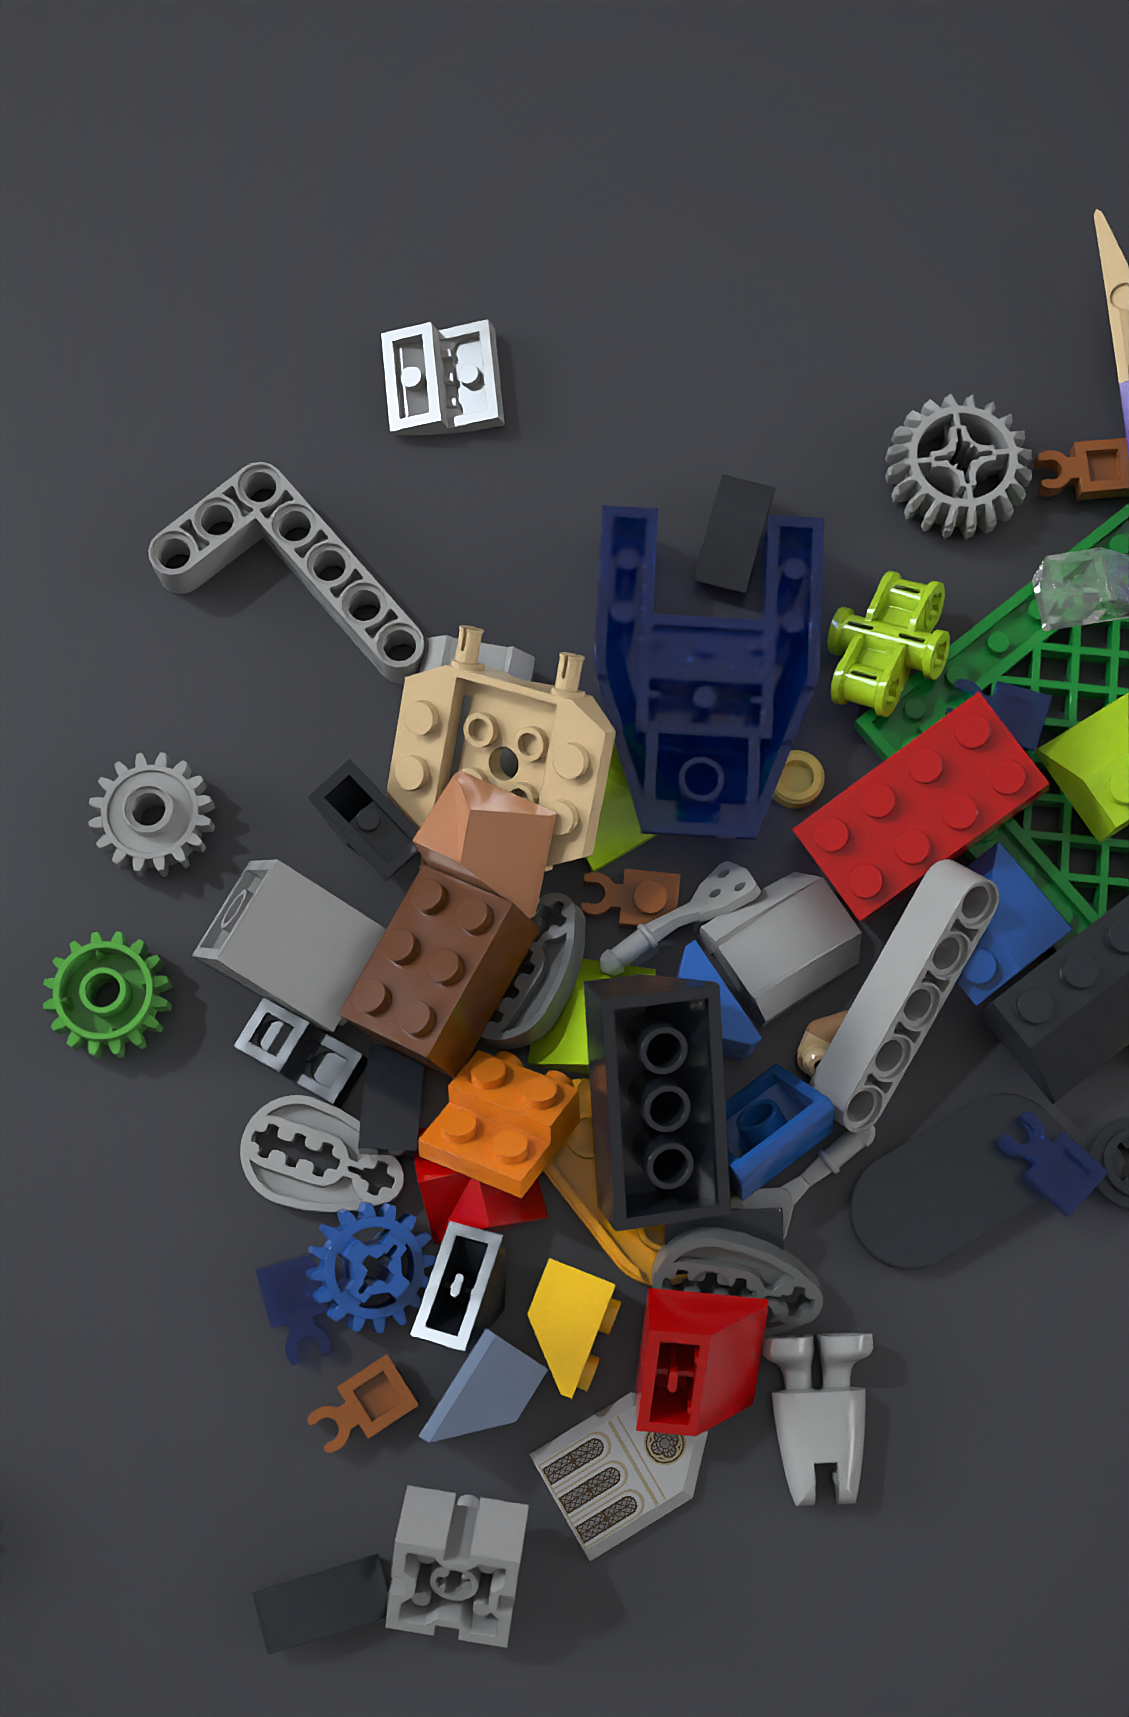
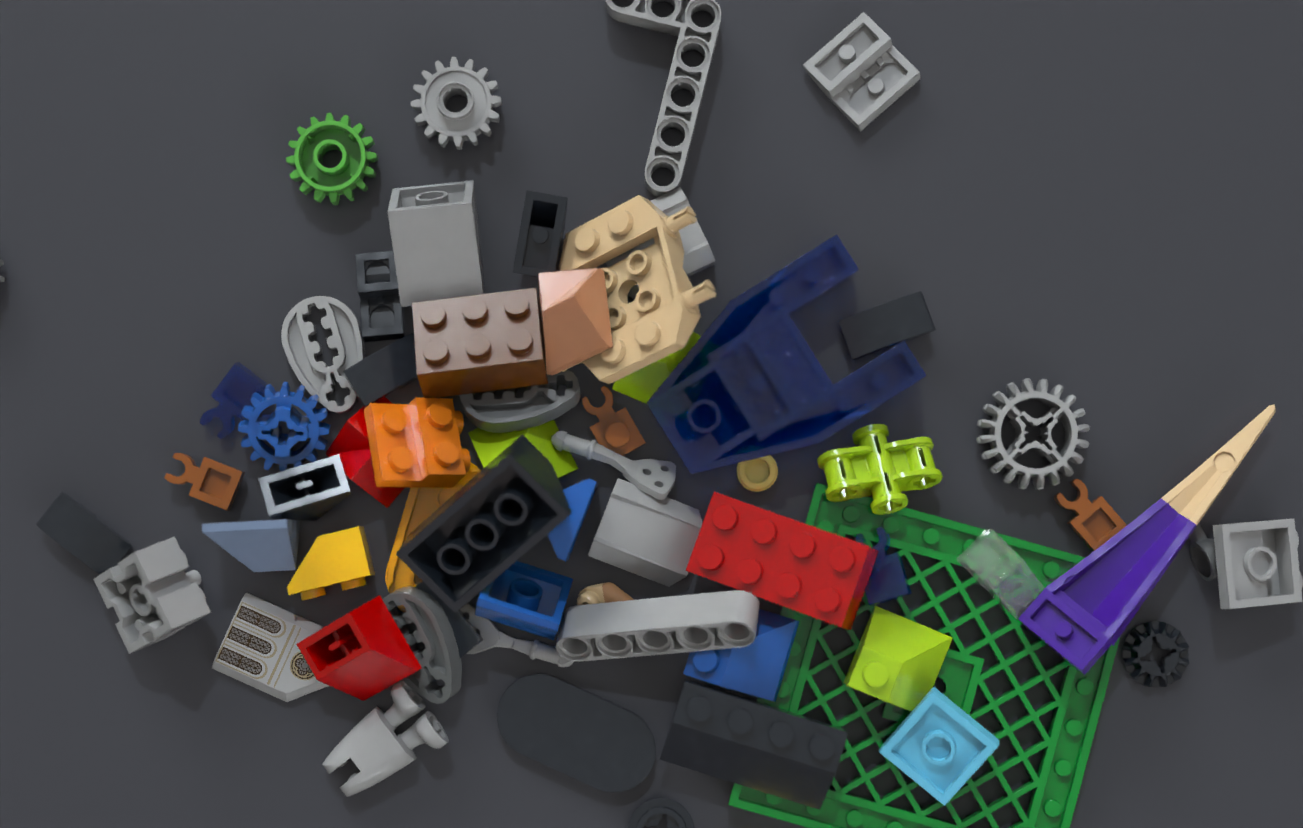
camera: 55 degrees right, 10 degrees up
clear blue plate [997,1111,1109,1217] -> none

